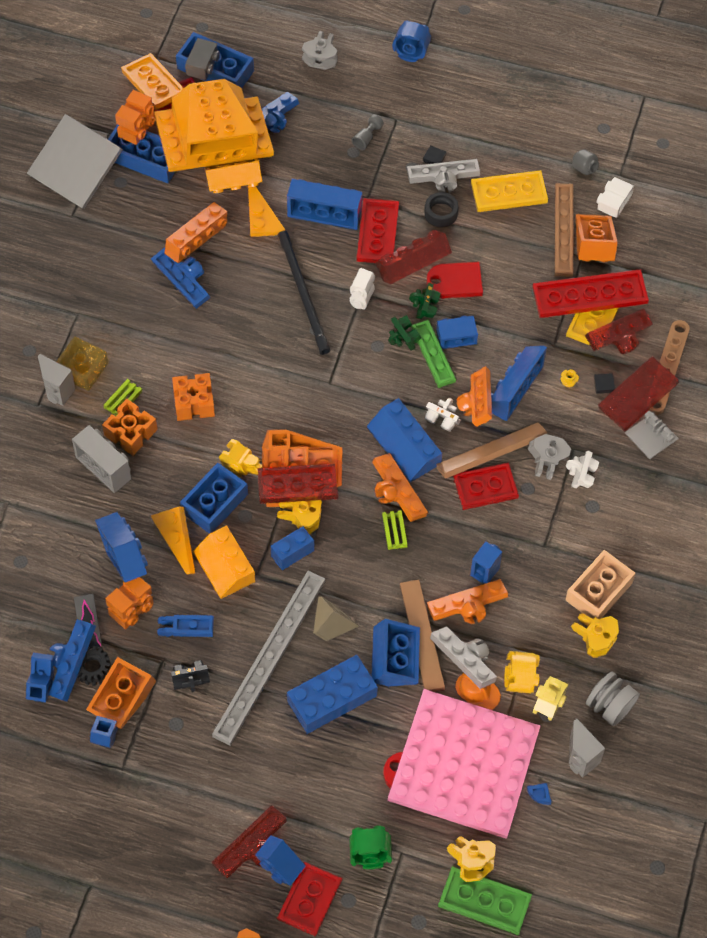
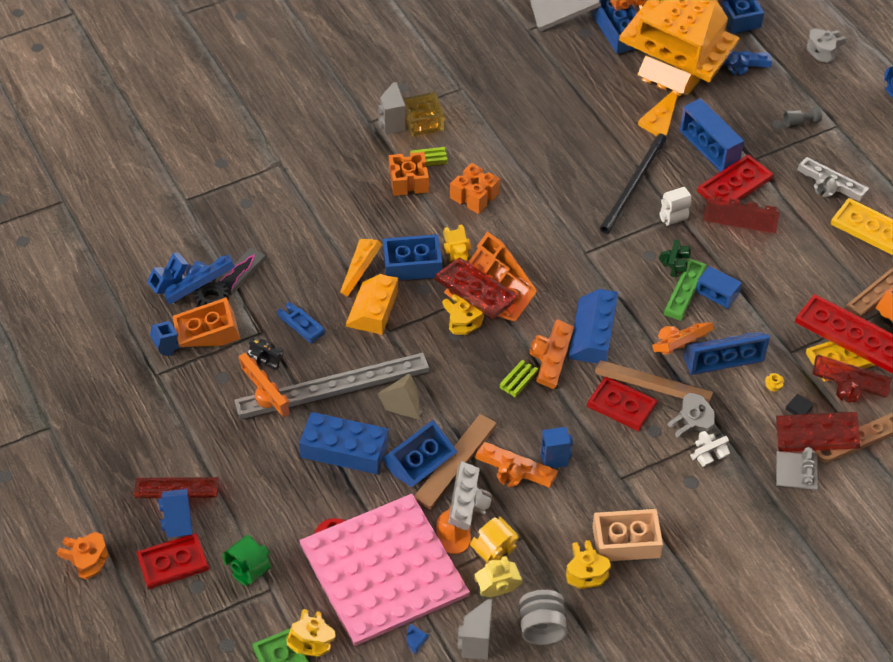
camera: 45 degrees right, 10 degrees down
light grey brick [72,425,131,493] -> none
blue brick [95,512,148,583] -> none
orange brick [105,577,154,630] -> none
blue plate [151,248,210,309] -> none
orange brick [165,202,228,263] -> none
blue brick [270,526,314,570] -> none
dark green hips [409,283,441,320] -> none
black tile [423,145,446,164] -> none
black tyre [424,192,459,227] -> none
white hips [425,398,461,432] -> none
red tile [426,262,483,298] -> none
none -> orange plate [238,353,290,418]

